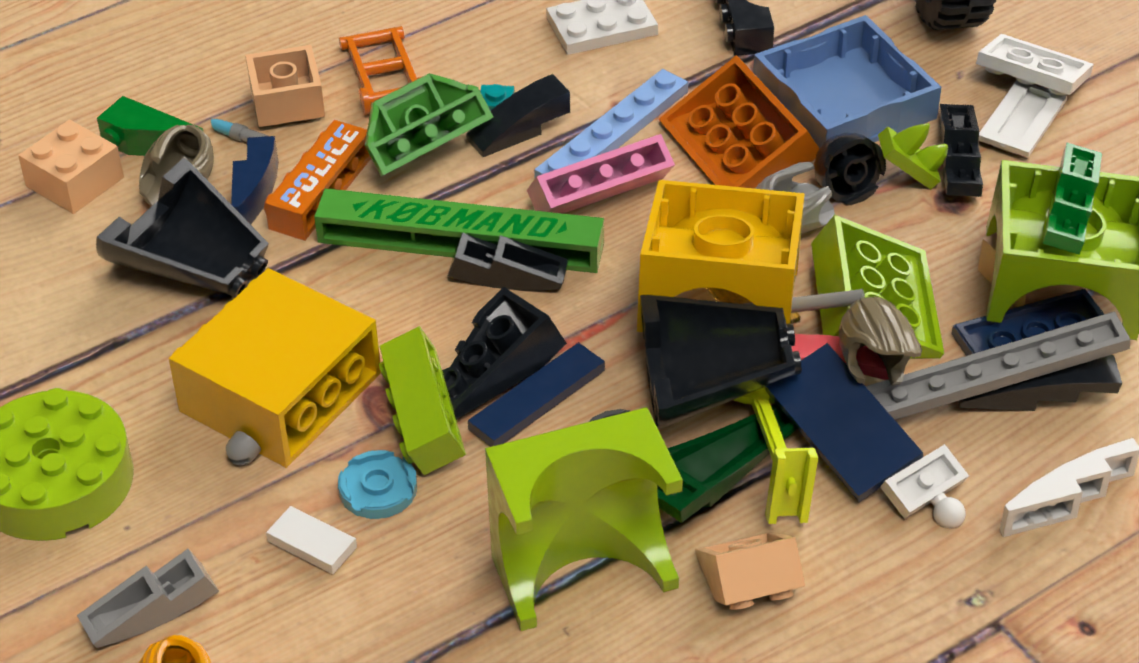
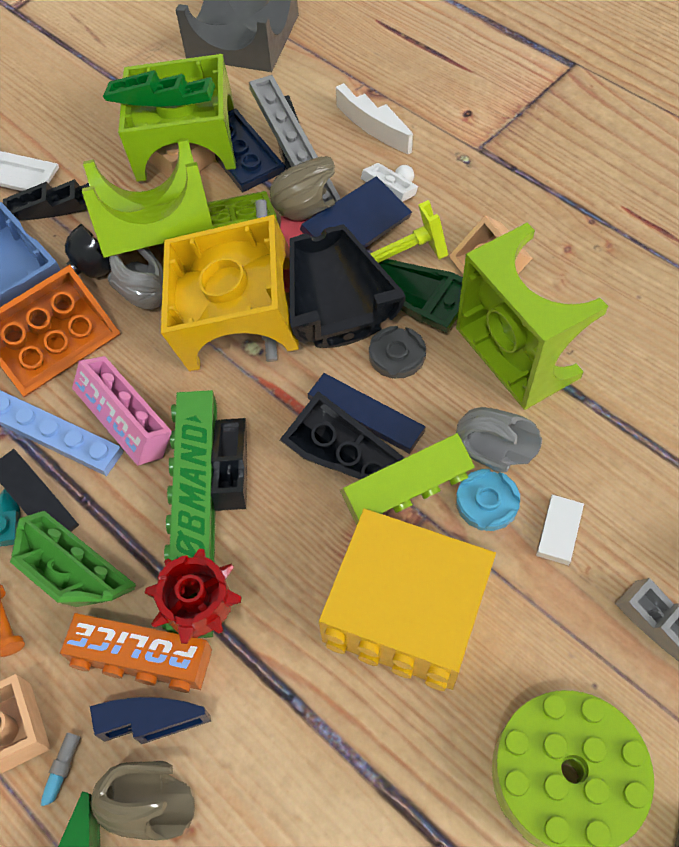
camera: 100 degrees left, 15 degrees up
black cone [96,158,269,298] -> none
light grey hinge [226,431,261,466] -> none
lime tile [878,123,948,190] -> none
none -> lime piece [82,138,214,257]
none -> red brick [145,549,242,644]
none -> light grey hair [456,407,542,472]

